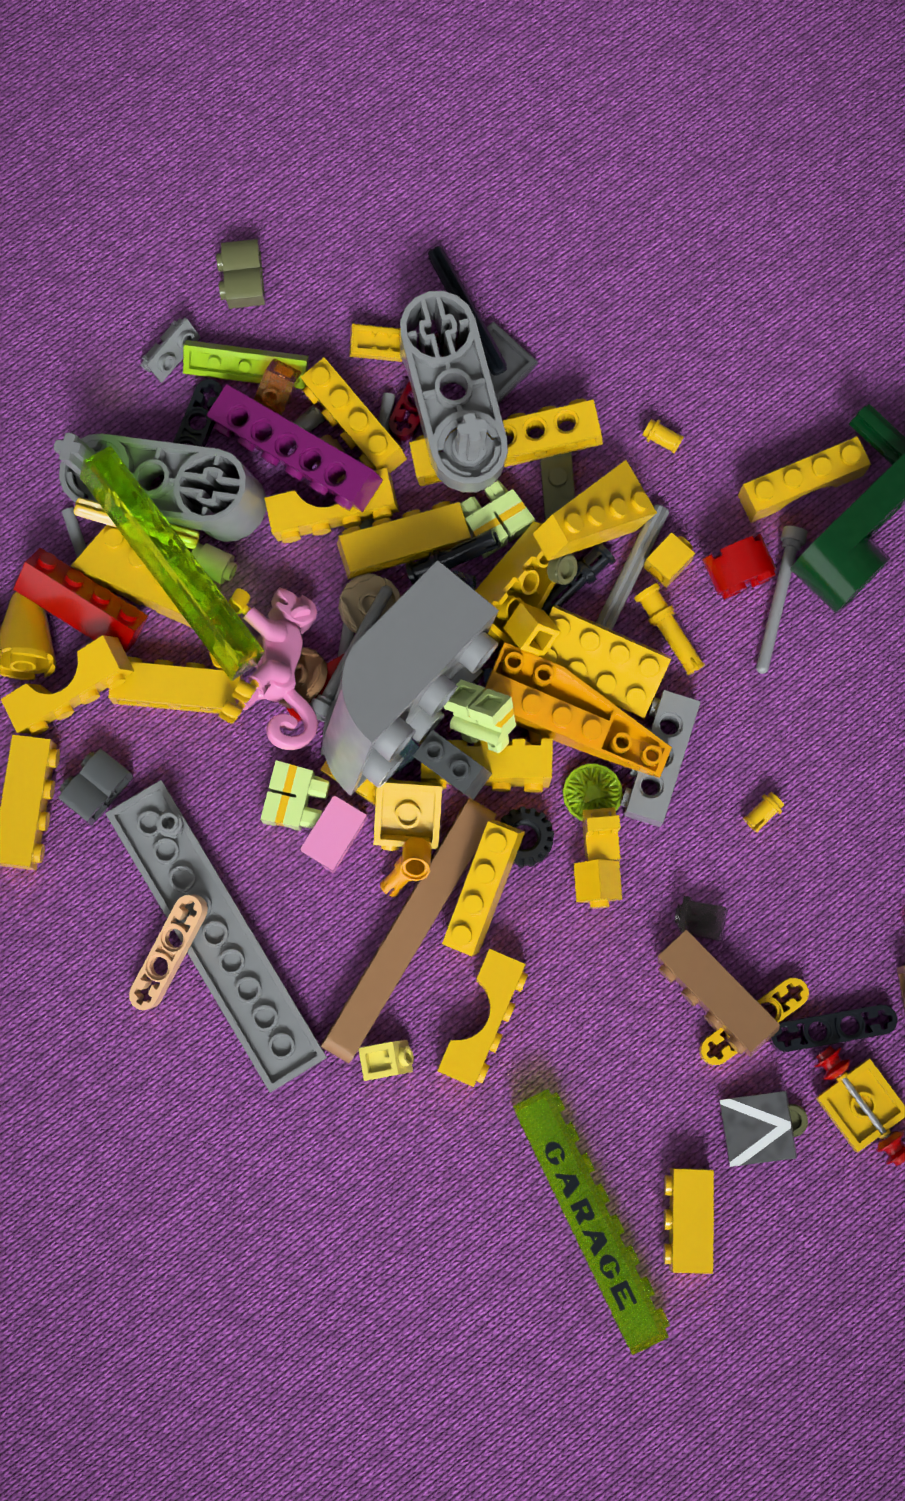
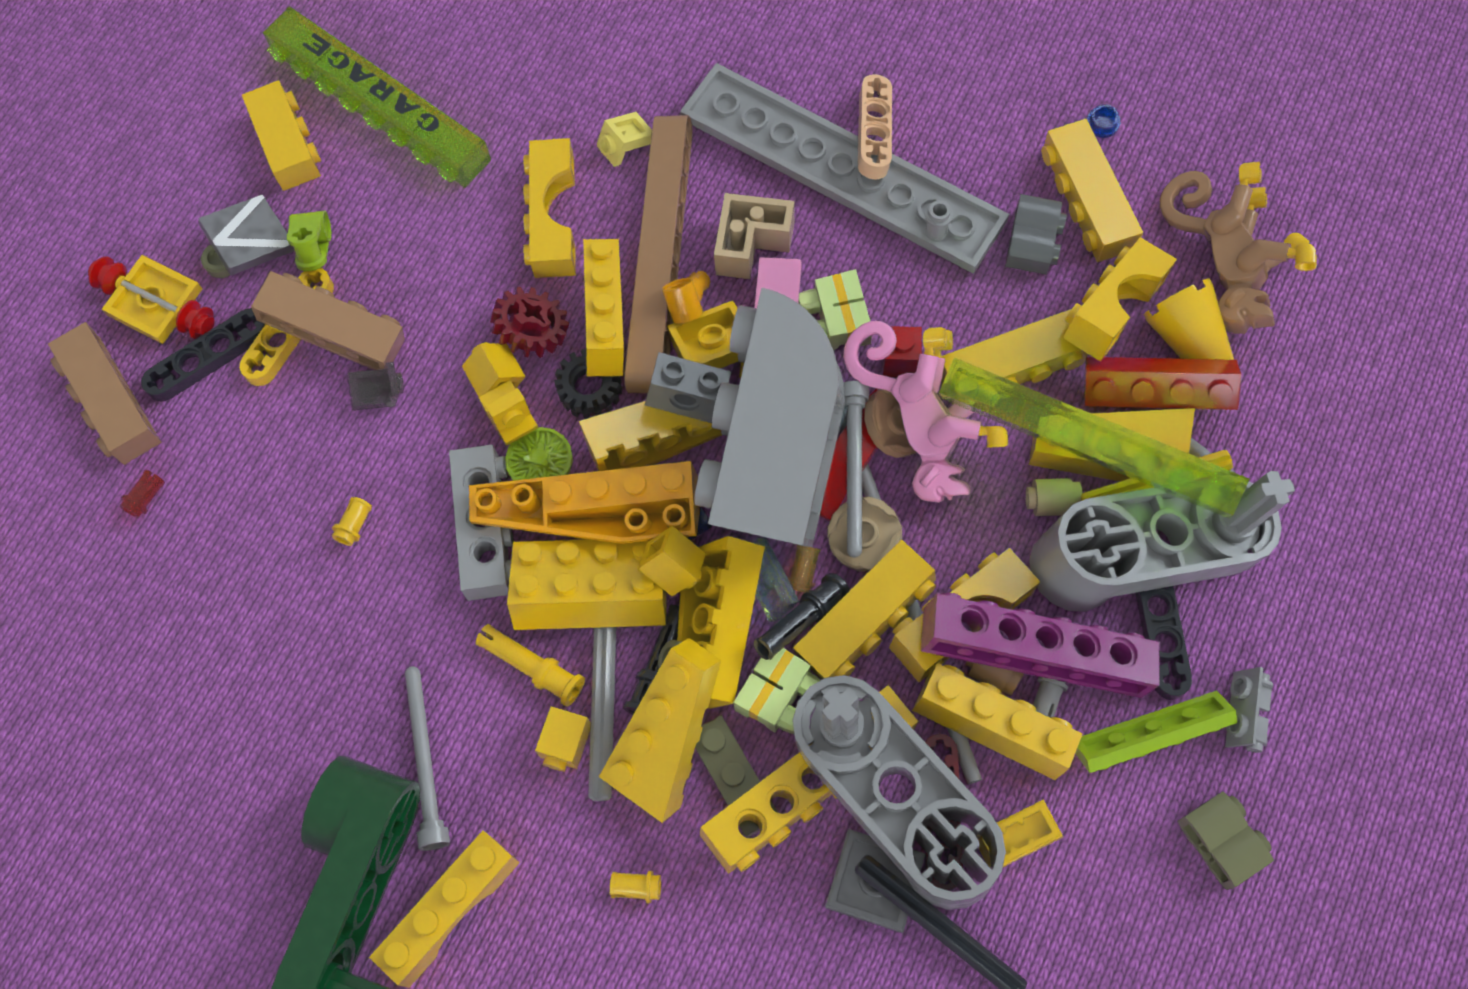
camera: 160 degrees right, 10 degrees down
clear orange brick [254,359,302,415] -> none
yellowish green hips [444,679,516,753] -> none
red brick [702,534,776,600] -> none
none -> lime piece [287,210,332,271]
none -> dark red gear [490,287,569,358]
none -> tan brick [714,193,794,279]
none -> red brick [883,326,922,378]

